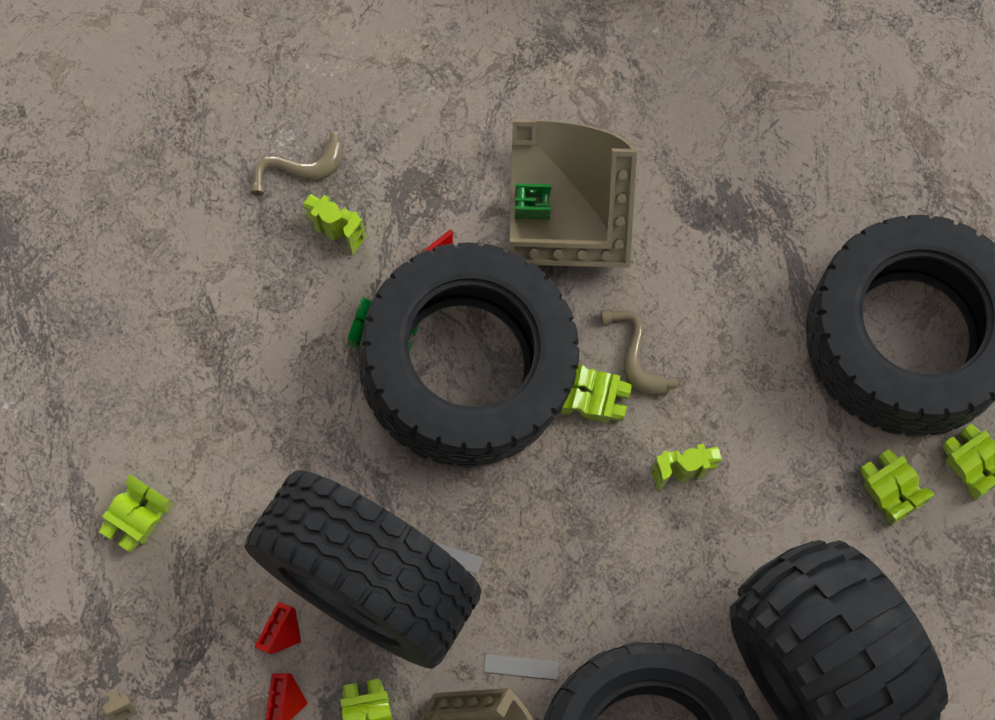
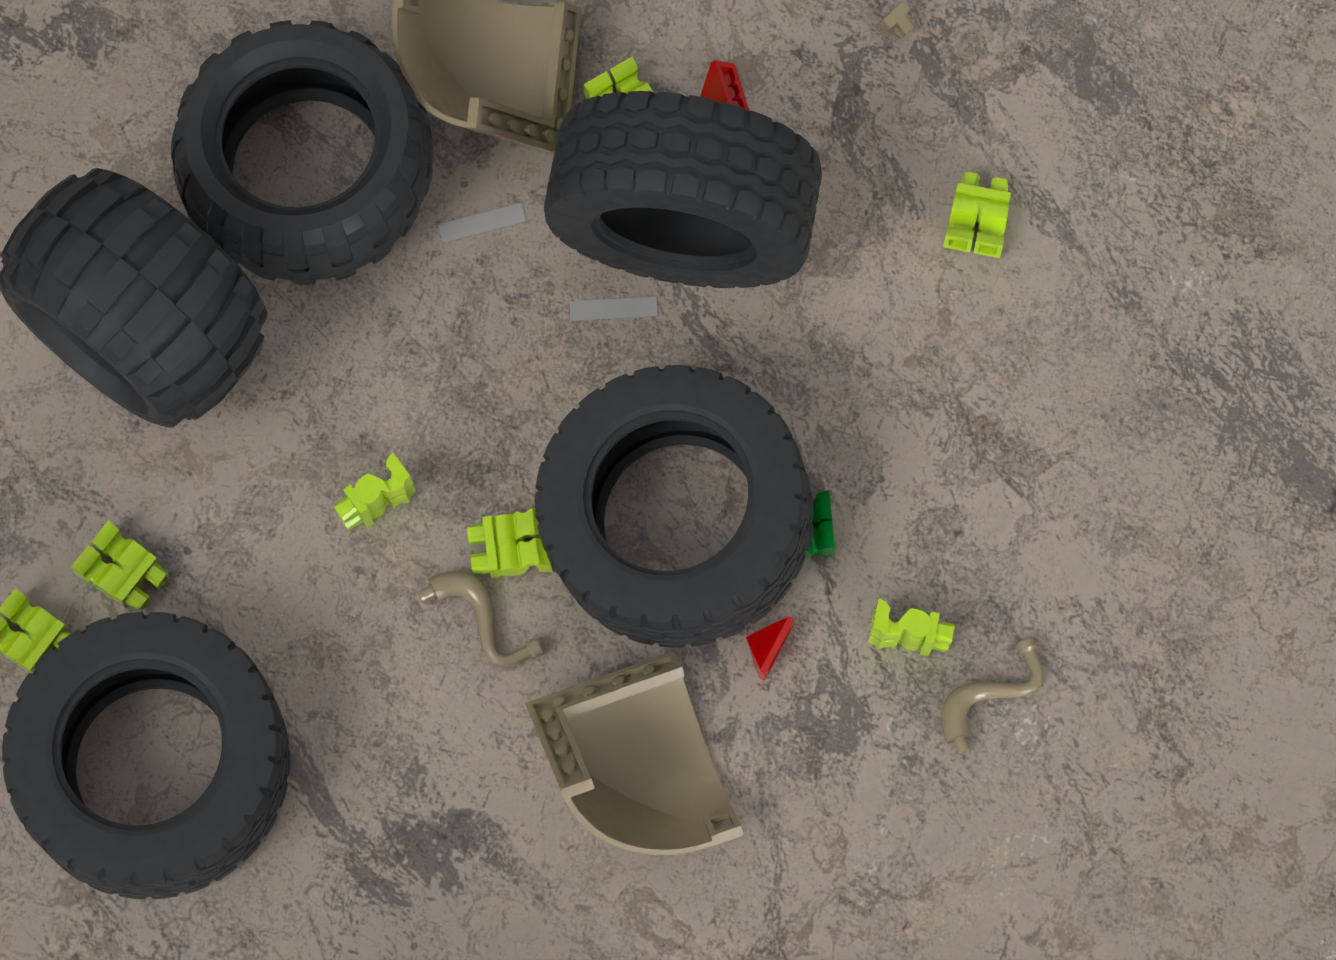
camera: 160 degrees right, 0 degrees up
green piece [514,183,551,219] -> none

